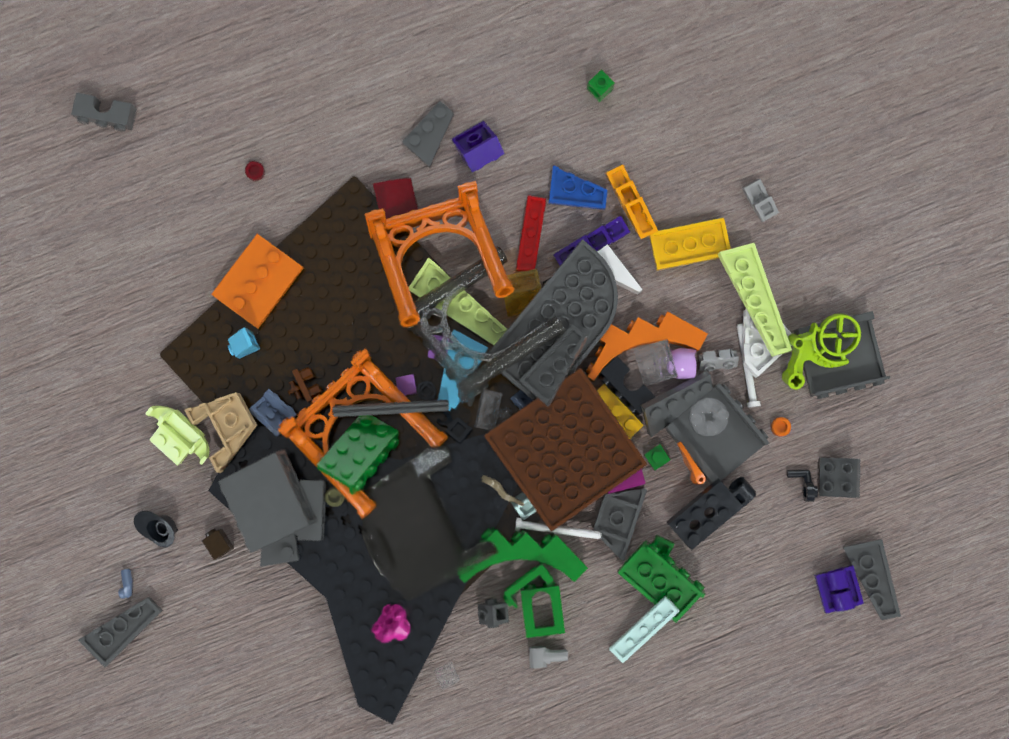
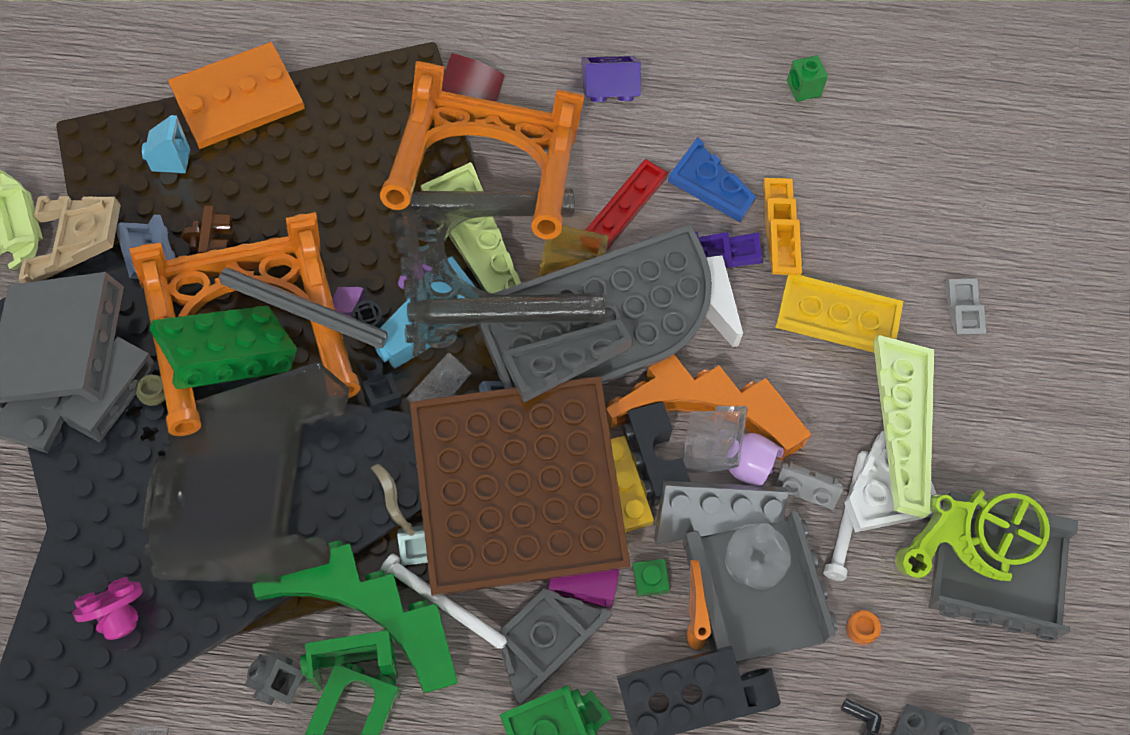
camera: 20 degrees right, 20 degrees down
dark grey wing [402,101,454,168] -> none

